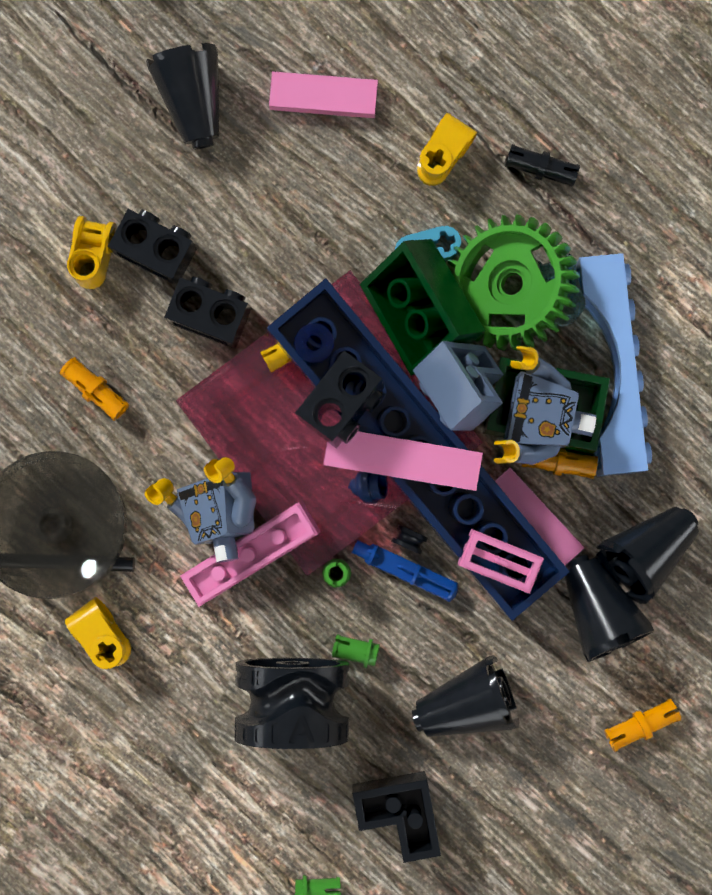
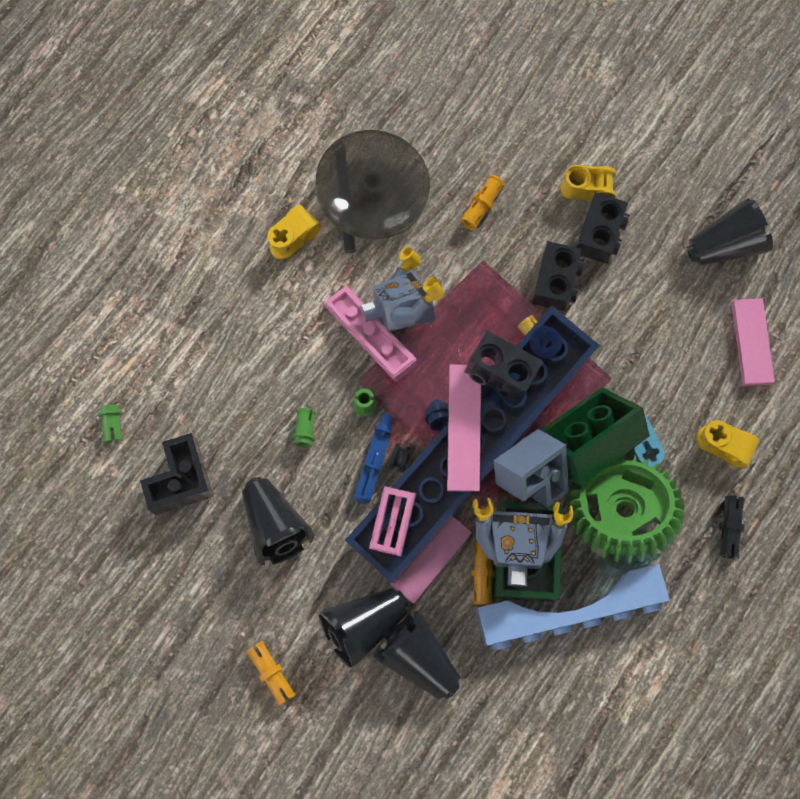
camera: 80 degrees right, 10 degrees down
black piece [234,657,349,749] -> none

